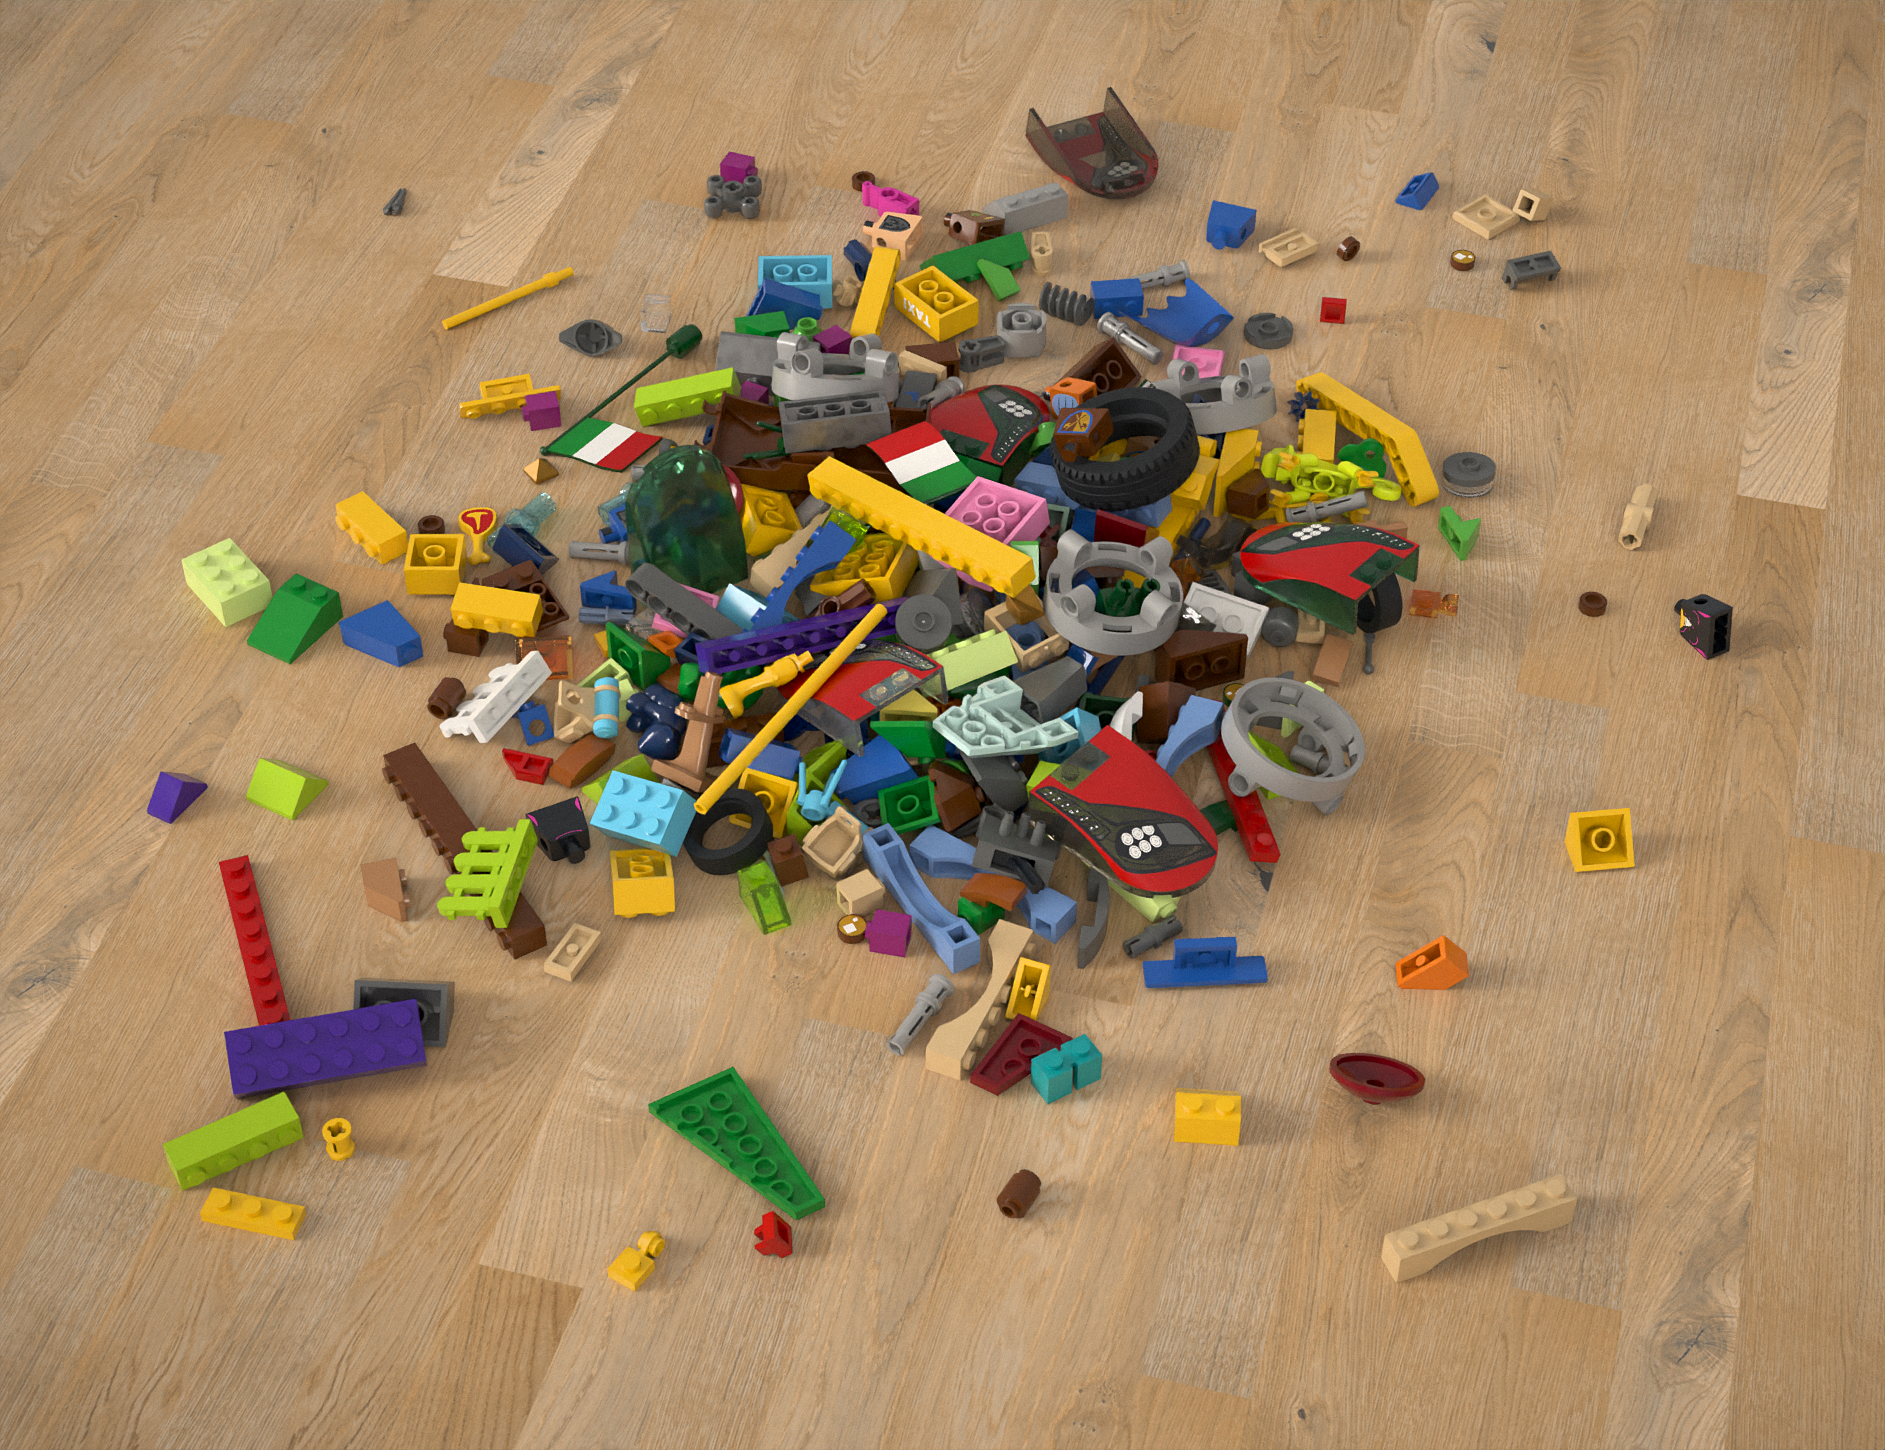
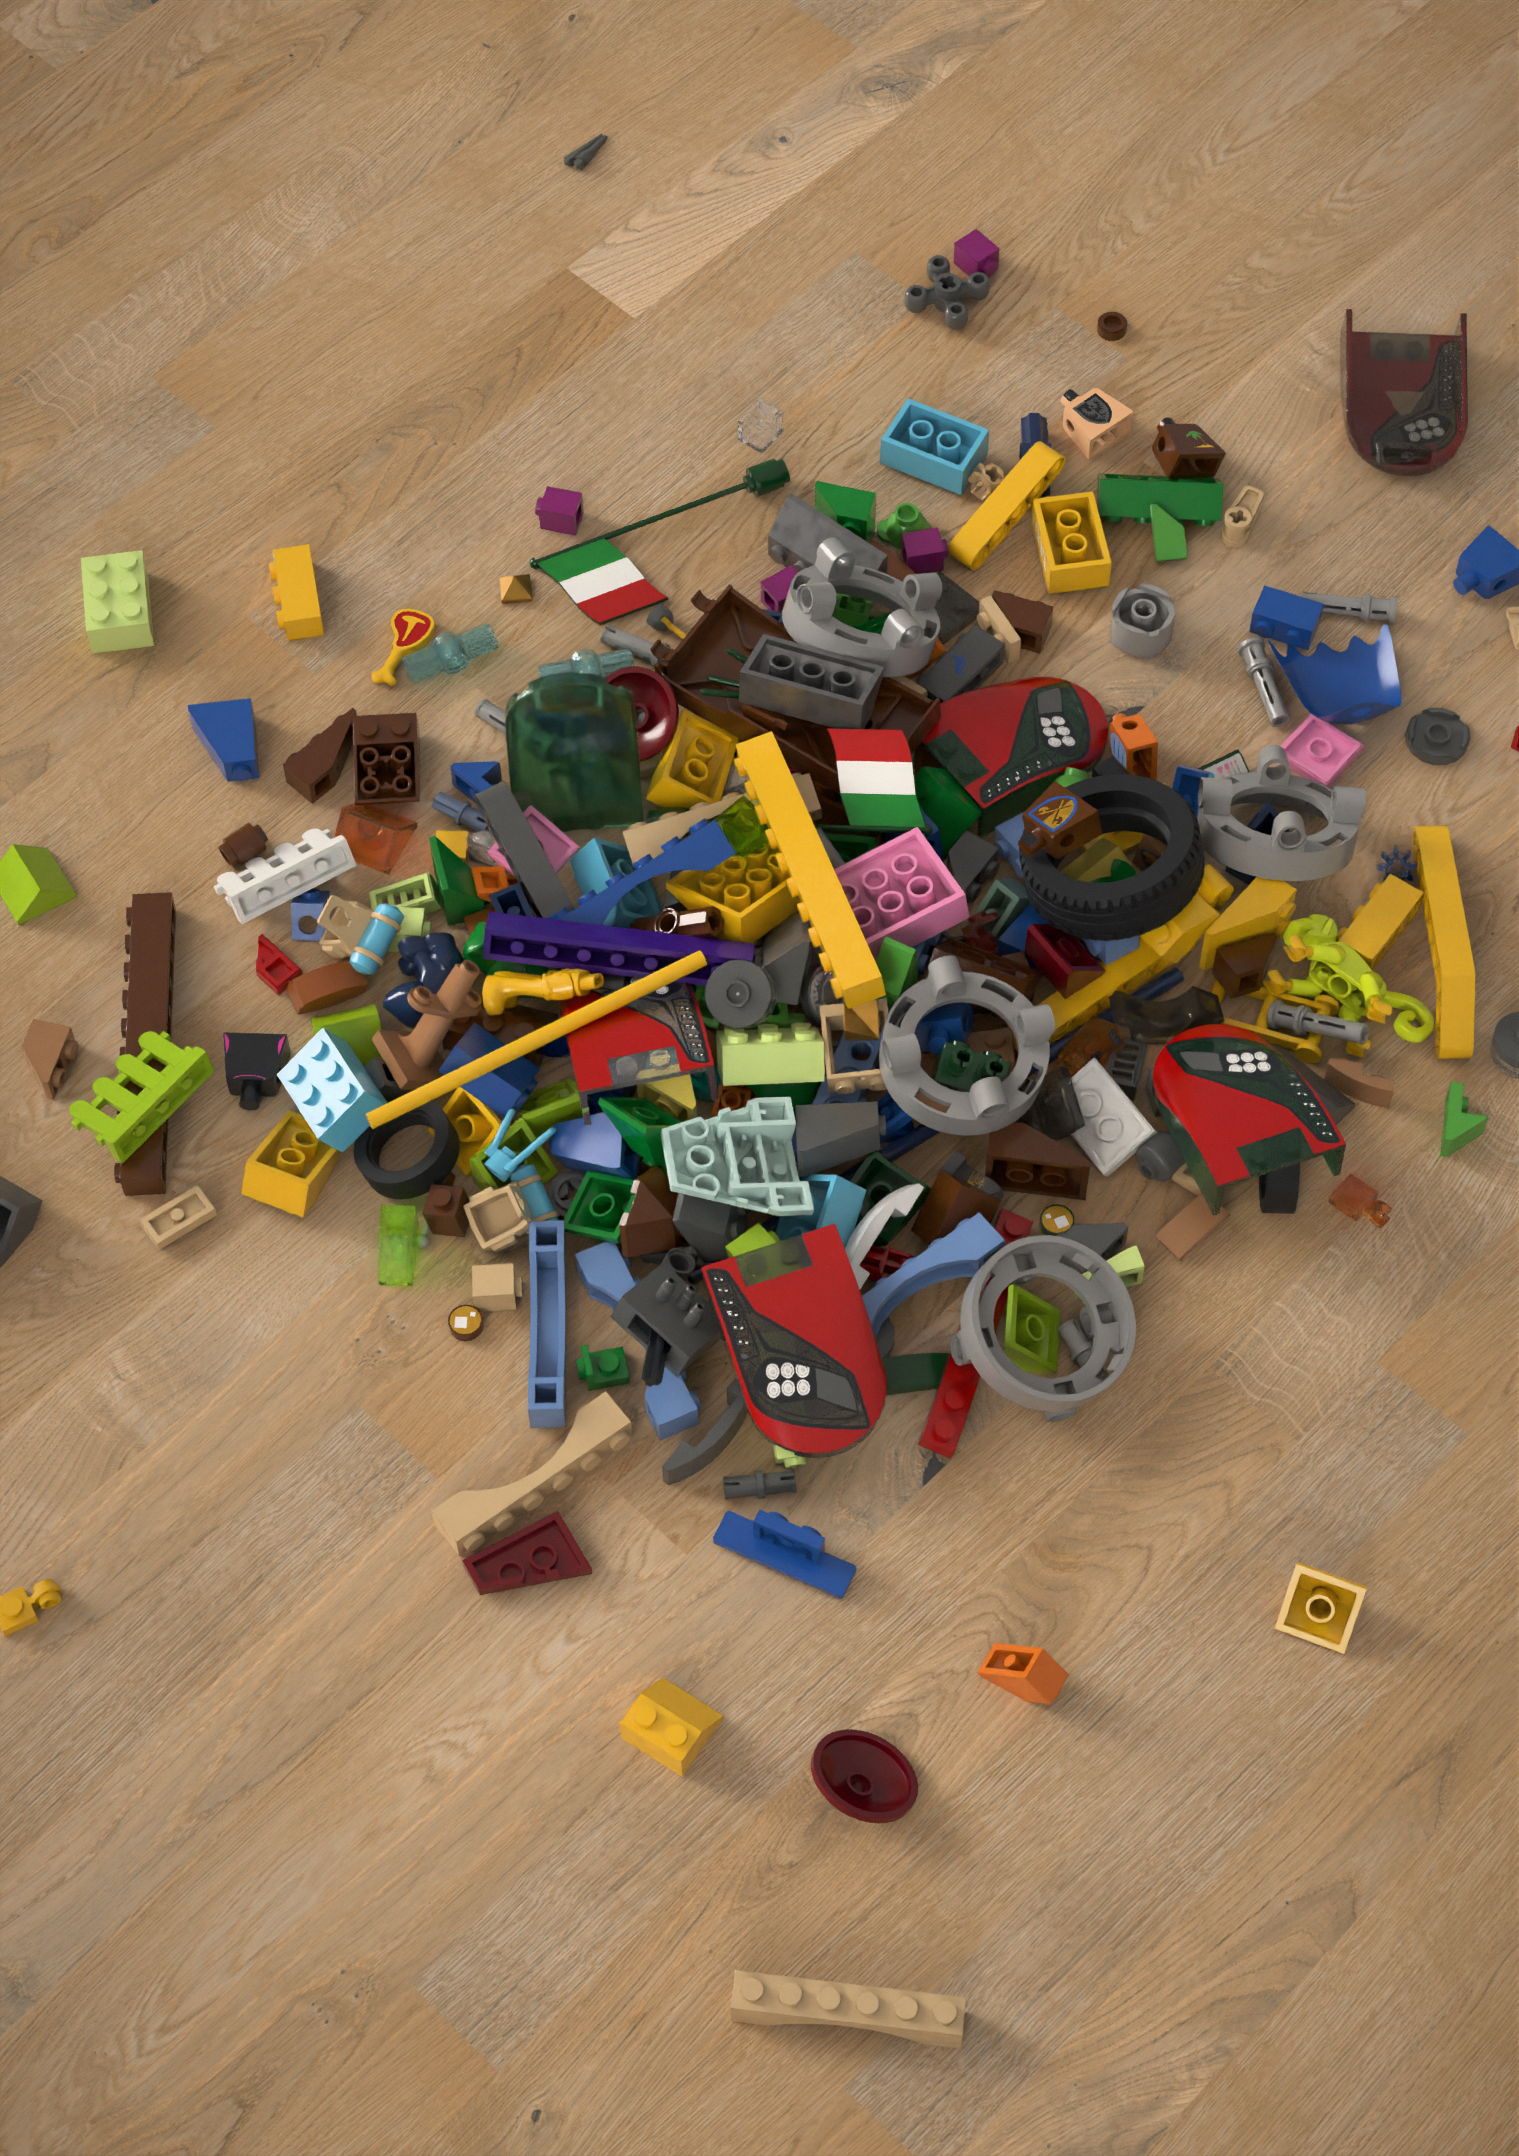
camera: 30 degrees right, 15 degrees up
green slope [247,573,343,664] -> none
yellow brick [404,534,468,595] -> none
reddish brown tile [418,515,445,534] -> none
yellow bar [442,267,574,330] -> none
yellow brick [450,582,543,638] -> none
yellow bracket [459,374,561,419] -> none
dark blue slope [492,524,559,575] -> none
dark grey hat [559,319,622,356] -> none
lime brick [634,367,741,427] -> none
green wing [648,1067,825,1221] -> none
blue slope [746,278,823,330] -> none
red tile [754,1211,793,1258] -> none
dark pink piece [862,181,919,217] -> none
magenta brick [865,909,912,958] -> none
light grey pin [886,974,955,1056] -> none
light grey pin [917,376,965,409] -> none
dark grey piece [958,335,1005,373] -> none
dark orange slope [960,873,1027,911] -> none
light grey slope [983,182,1068,236] -> none
reddish brown brick [997,1169,1041,1218] -> none
yellow slope [1005,957,1051,1021] -> none
teal piece [1031,1034,1102,1104] -> none
dark grey piece [1039,282,1094,326] -> none
reddish brown slope [1054,336,1142,396] -> none
green plate [1337,438,1387,478] -> none
dark grey hinge [1363,633,1375,675] -> none

